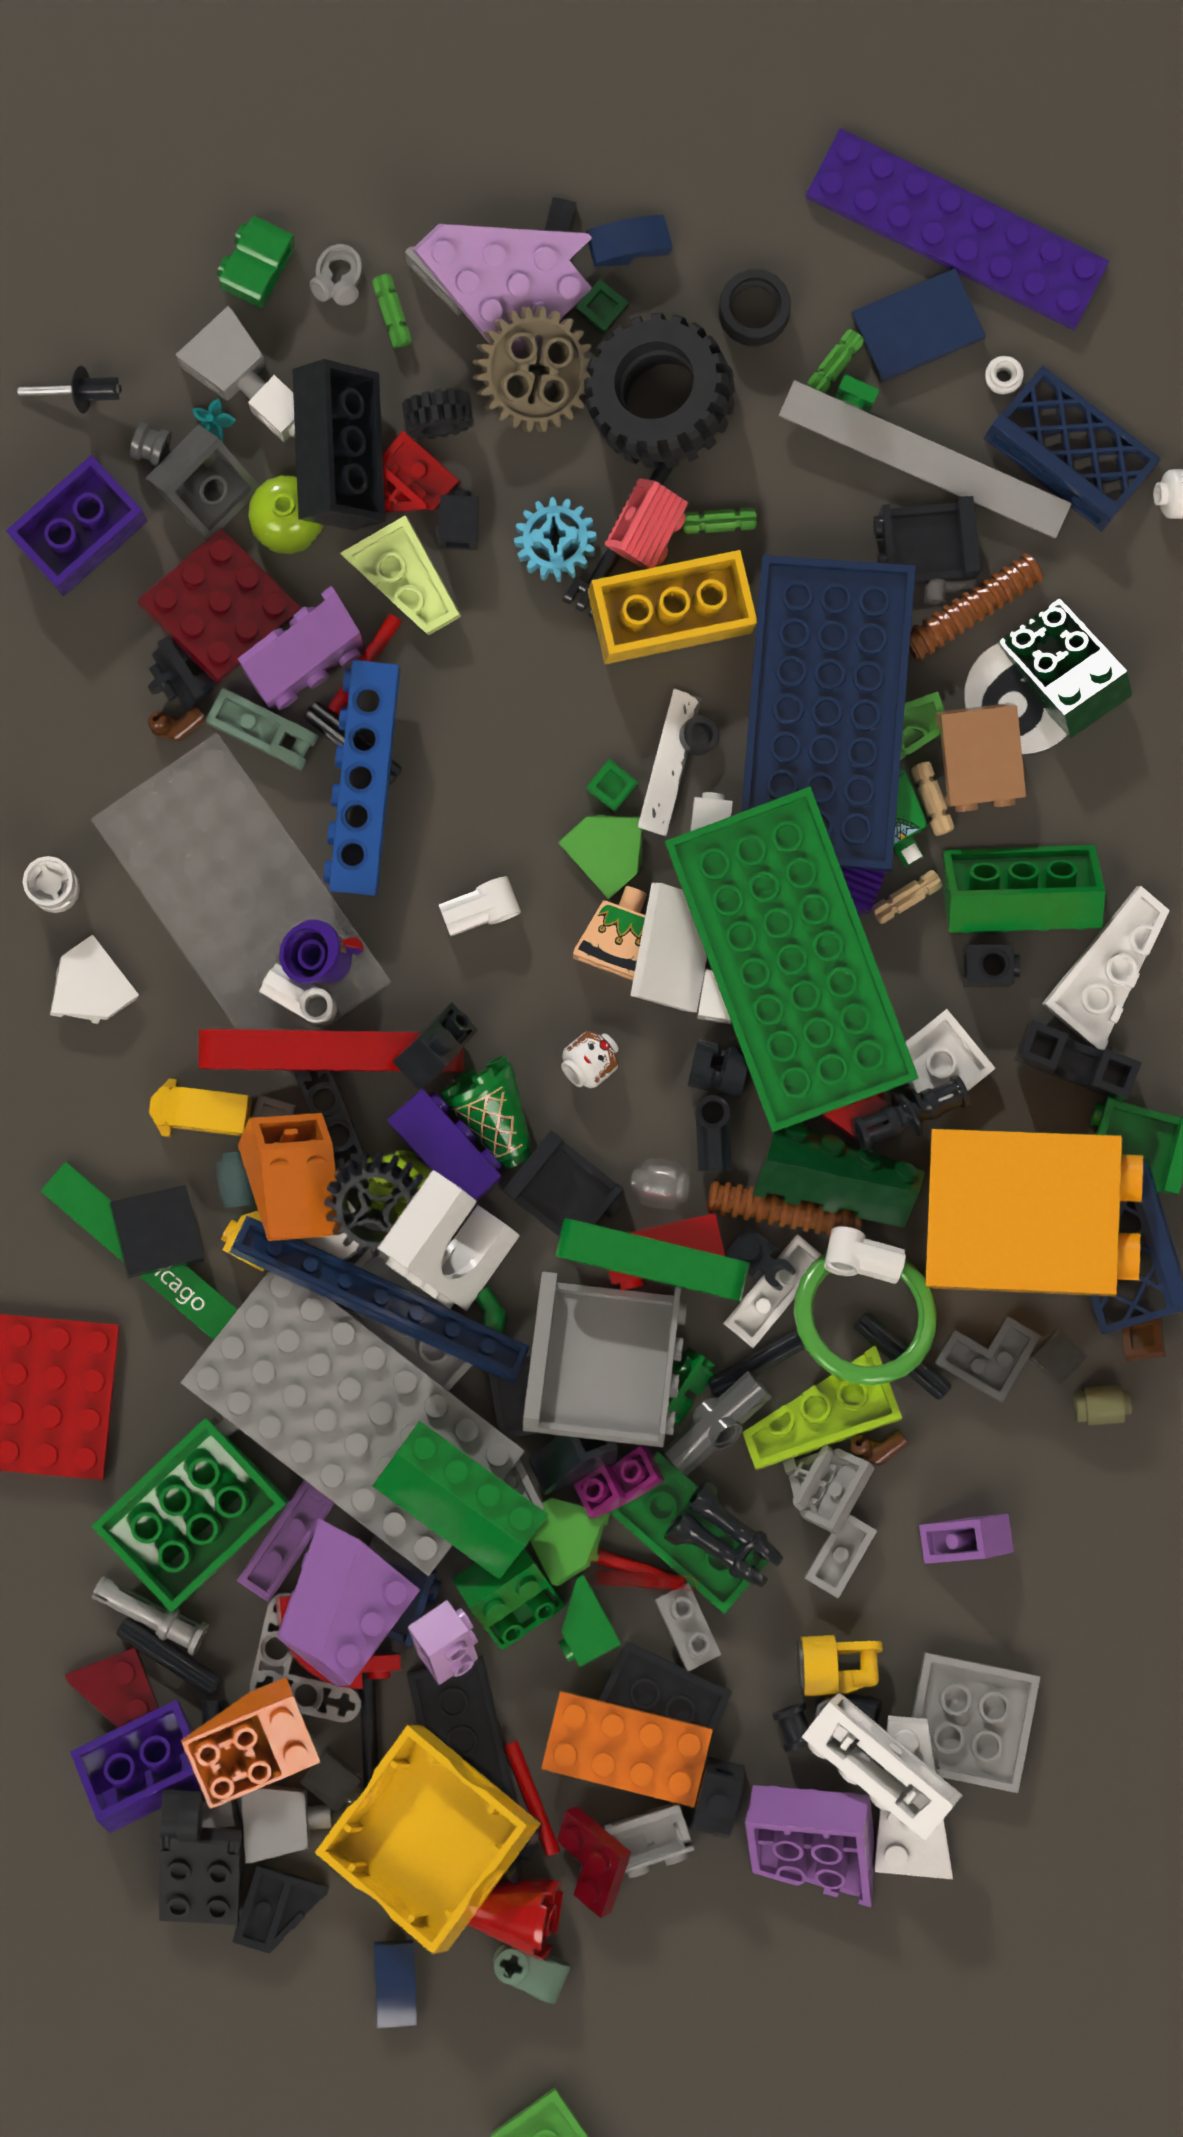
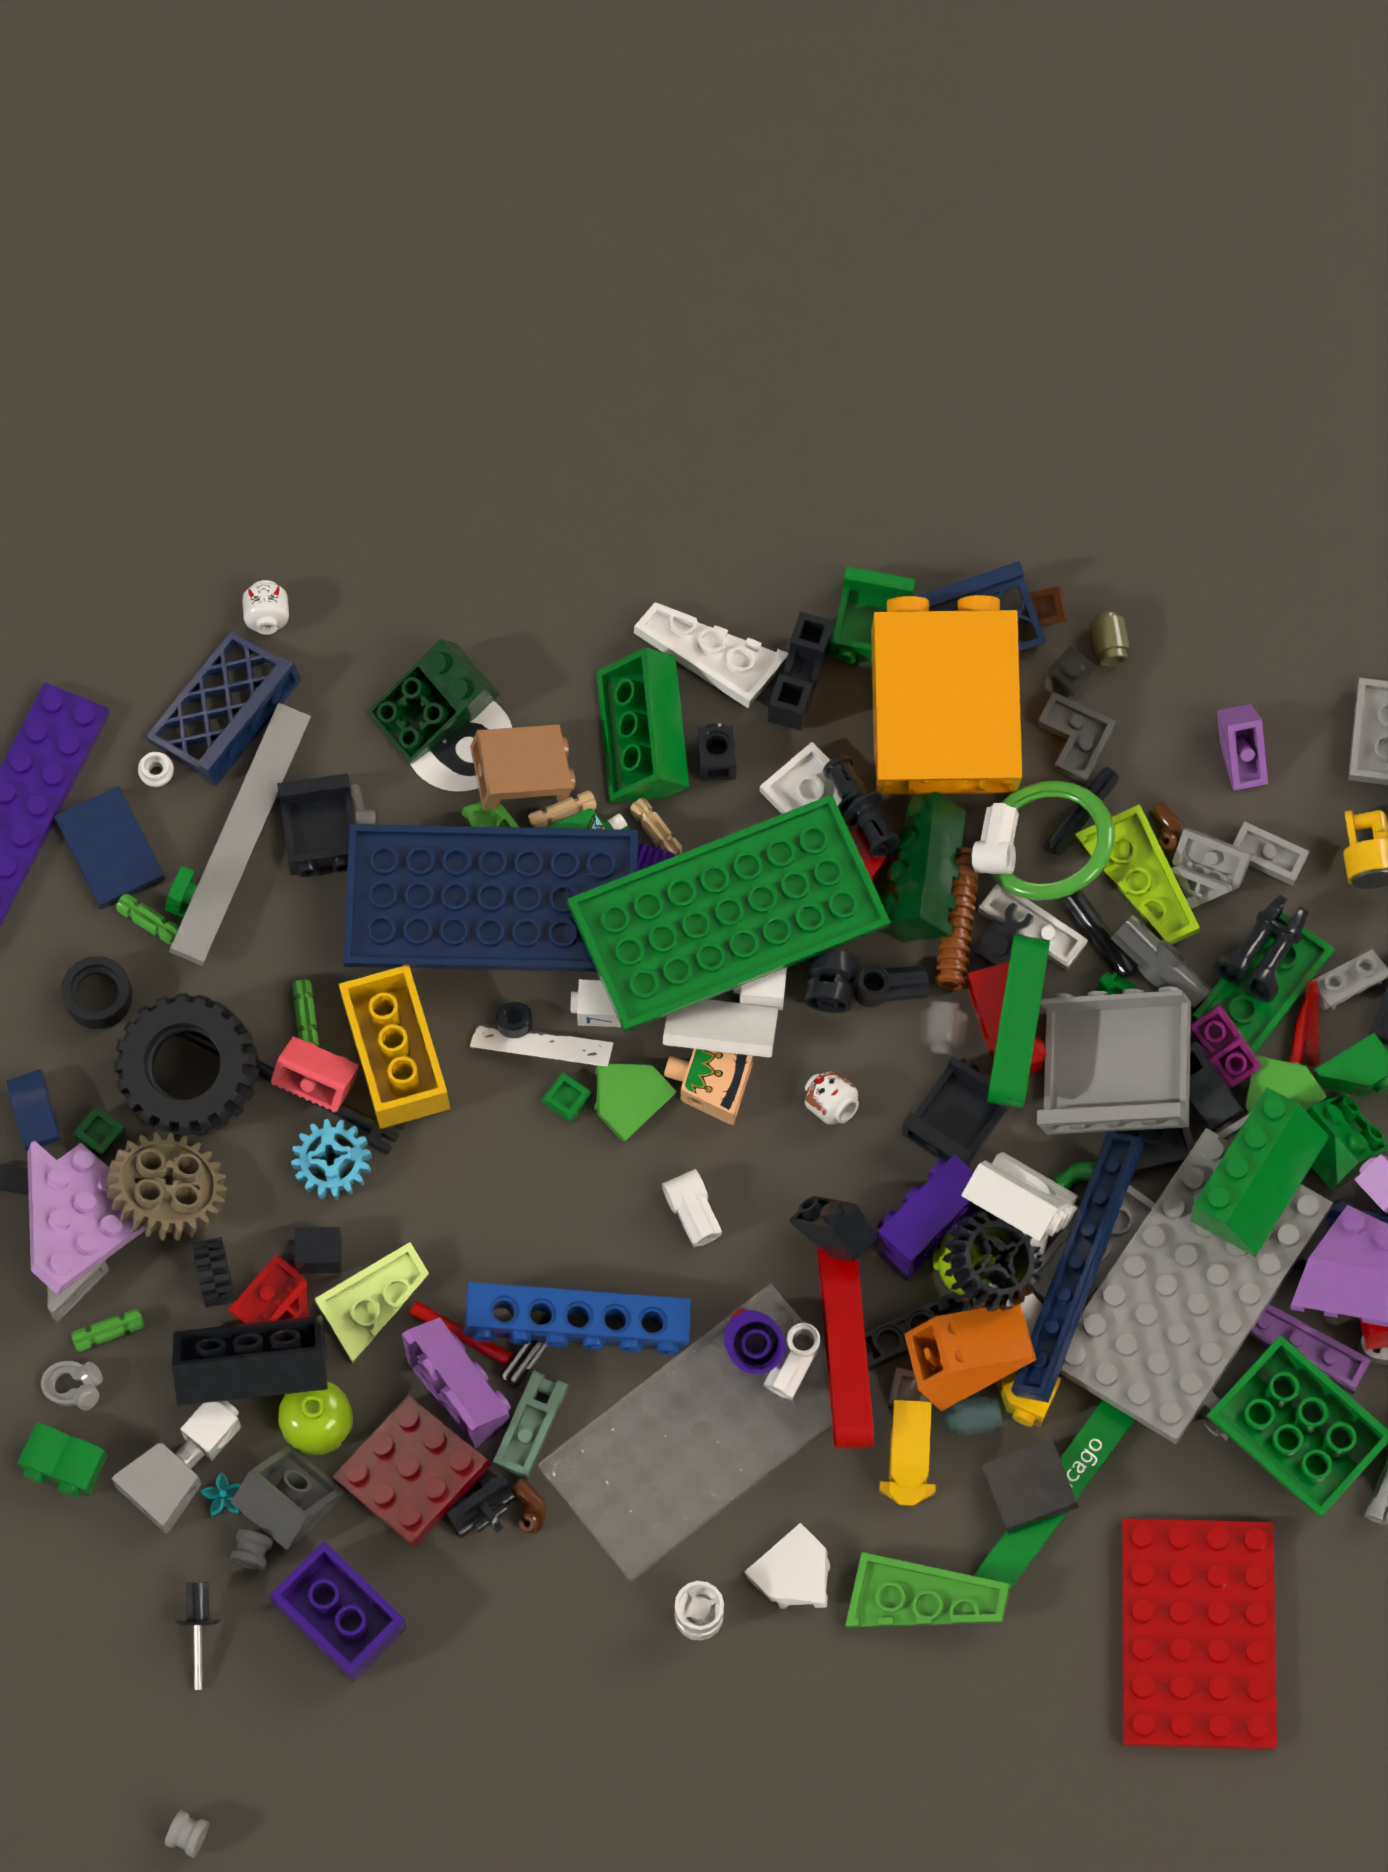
camera: 90 degrees left, 15 degrees down
green cone [440,1055,531,1169] -> none
dark orange piece [909,553,1043,662] -> none
none -> bright green wing [845,1552,1011,1628]

